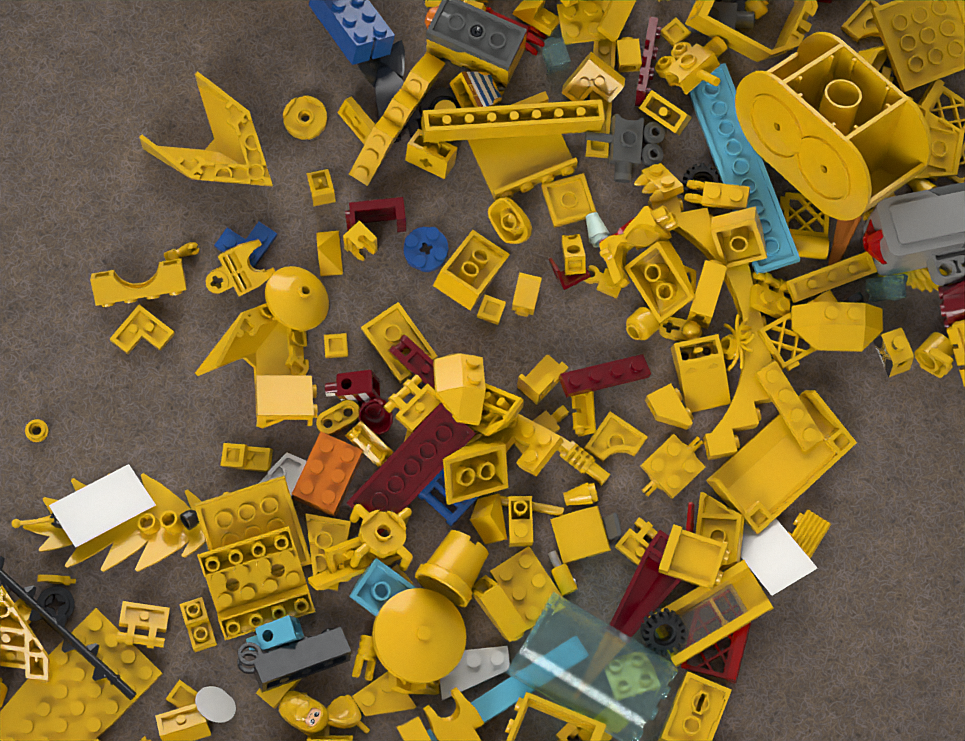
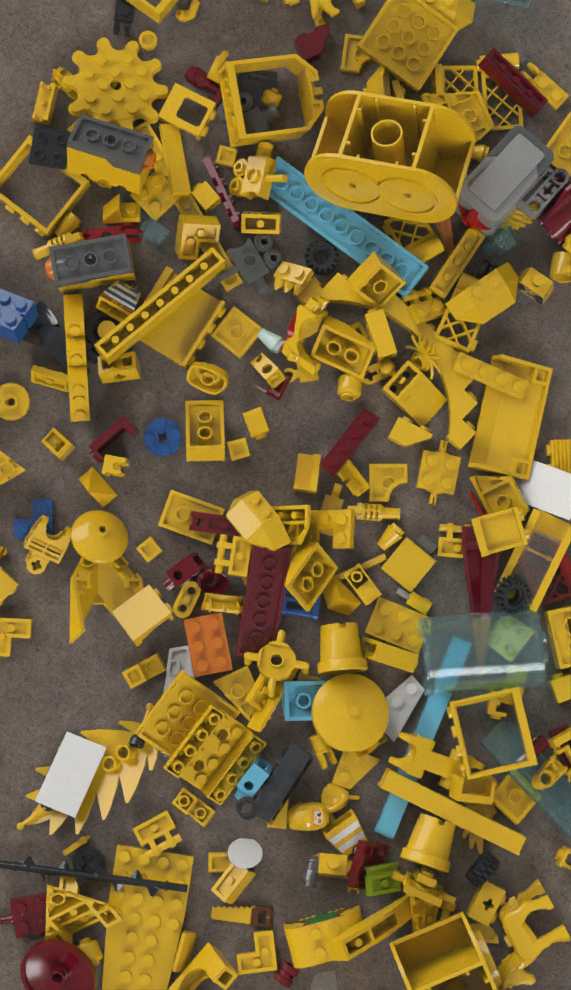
camera: 25 degrees left, 10 degrees up
yellow hinge [684,180,750,210] -> none

